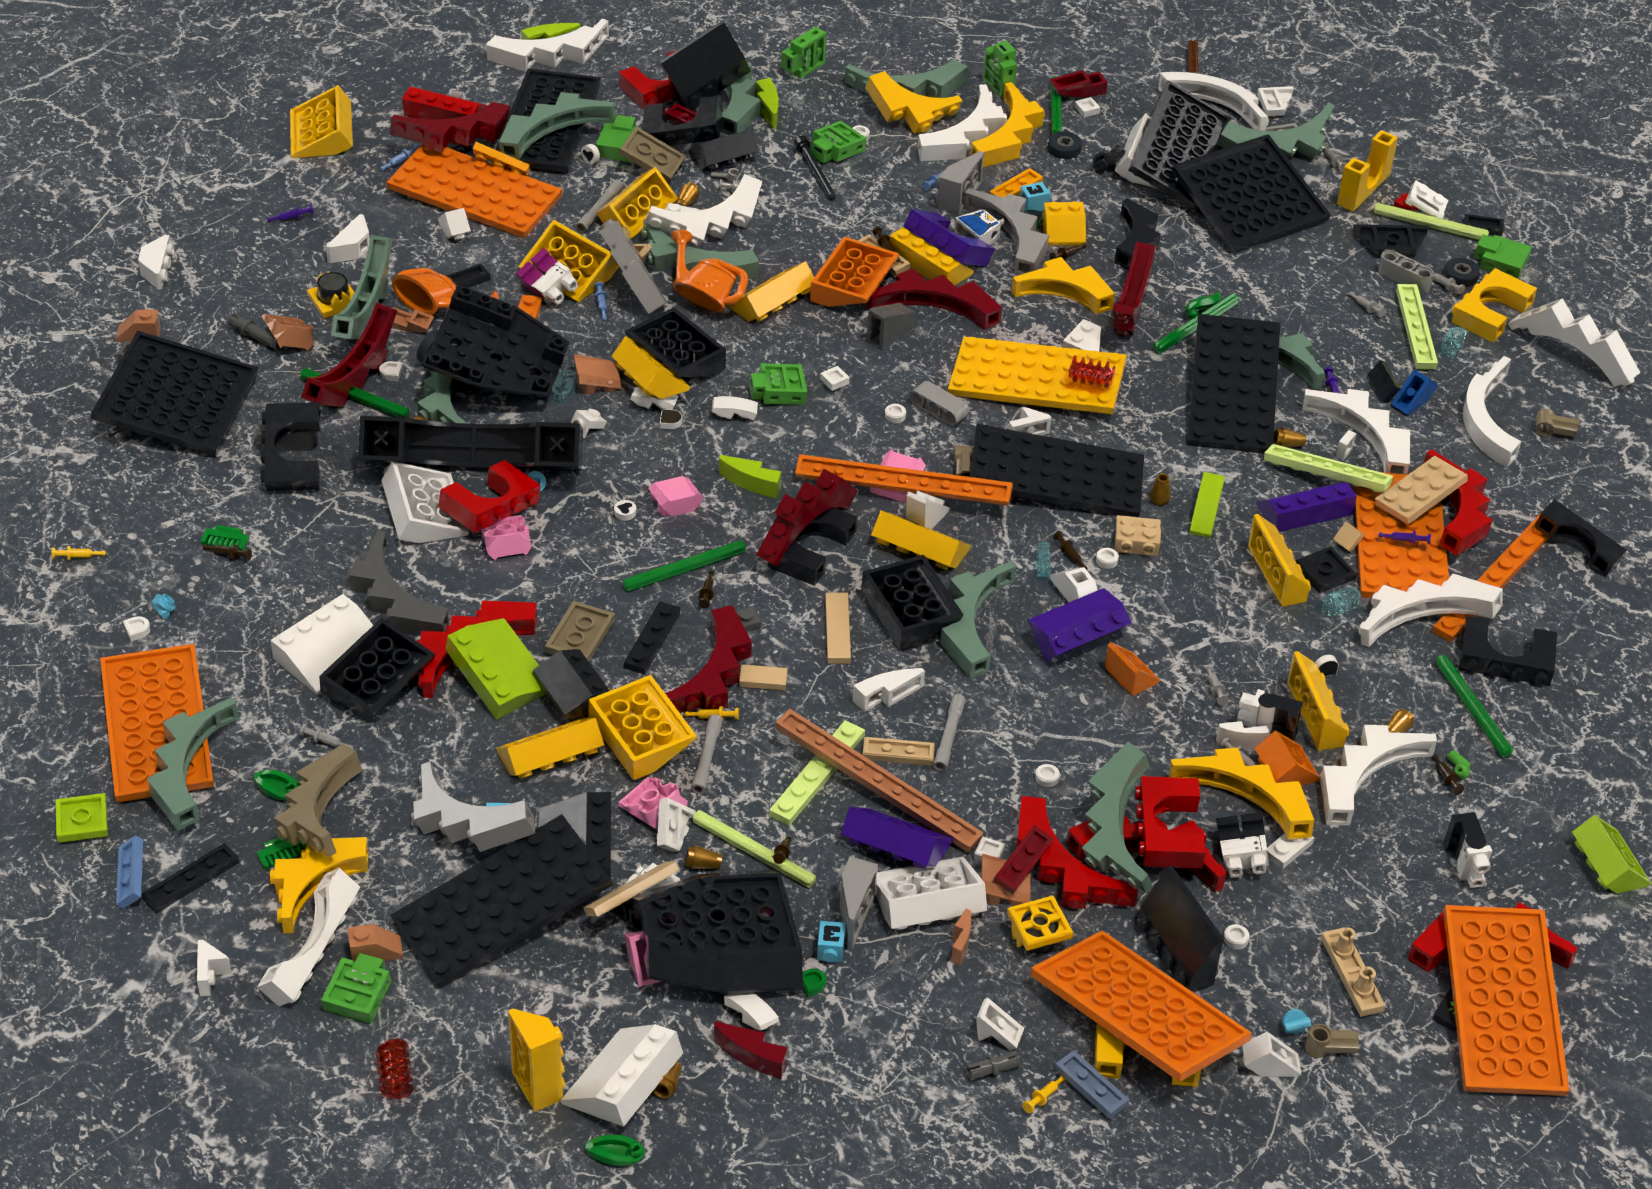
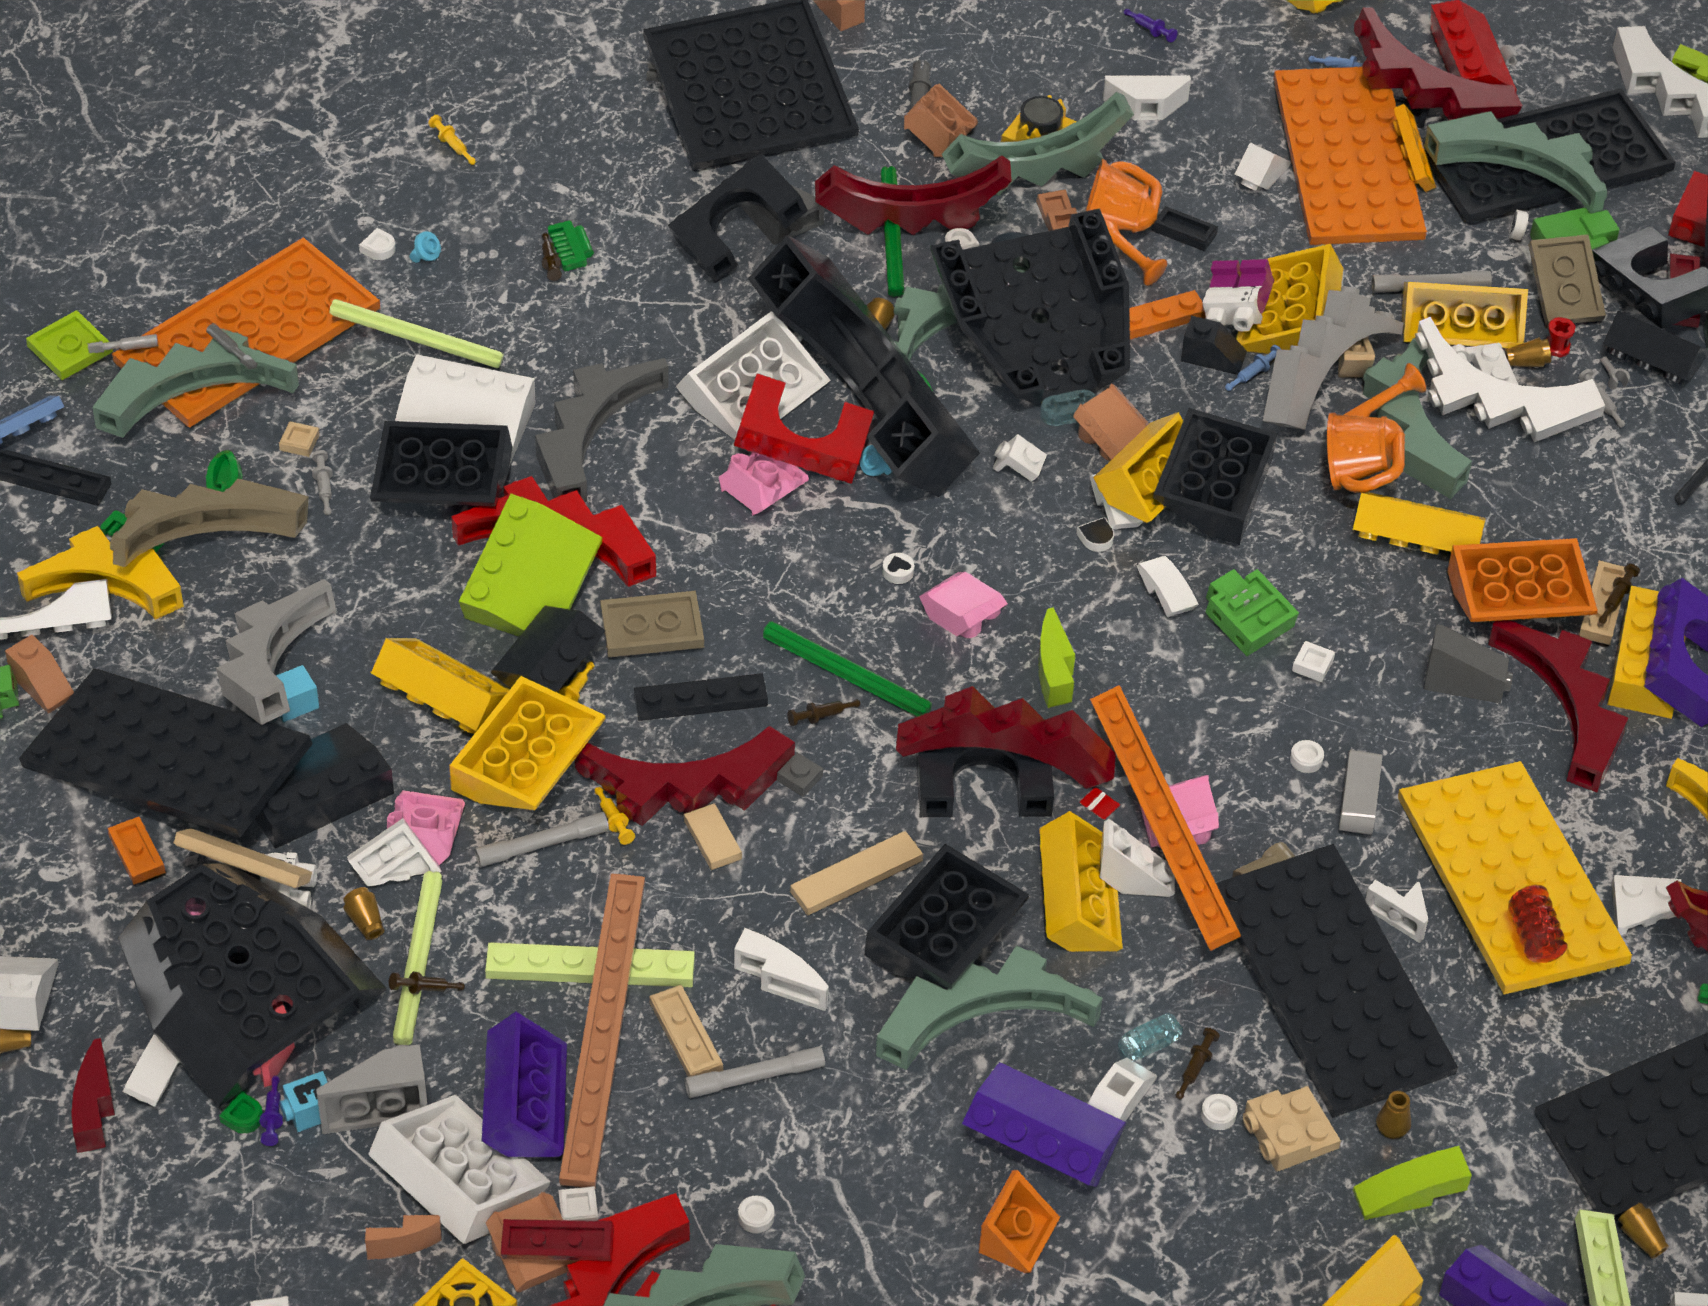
camera: 60 degrees right, 5 degrees up
none -> light grey piece [88,334,158,353]
none -> orange plate [107,816,166,885]
none -> dark grey piece [206,323,258,369]
none -> dark purple piece [259,1076,283,1146]
none -> tan tile [279,422,320,457]
none -> yellowish green axle [329,299,503,368]
none -> red sticker [1080,788,1120,820]
none -> black slope [1181,316,1247,375]
none -> red bush [1546,317,1575,357]

